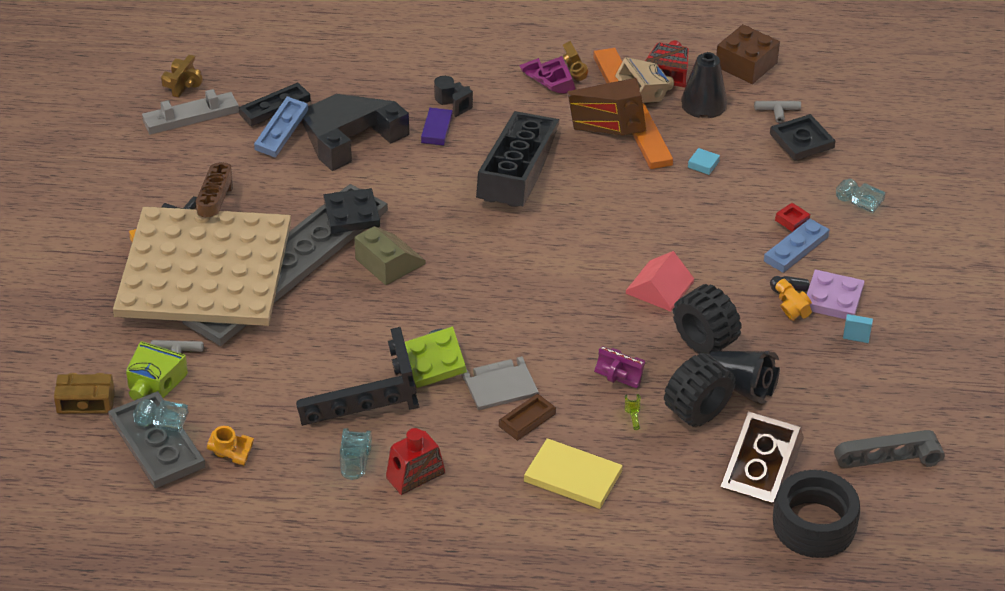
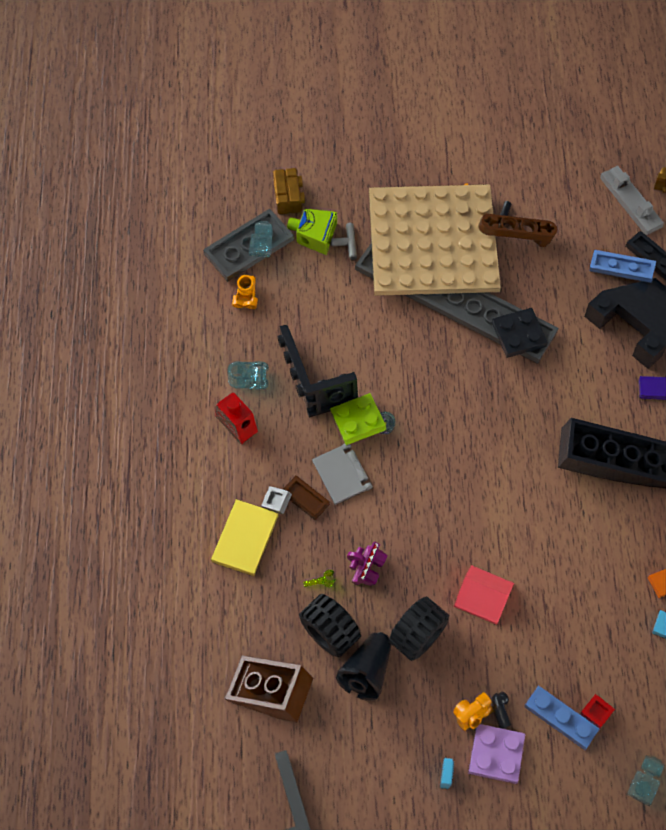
camera: 85 degrees right, 20 degrees up
olive slope [354,226,426,285] -> none
black tyre [773,470,860,558] -> none
none -> light grey plate [261,486,292,515]

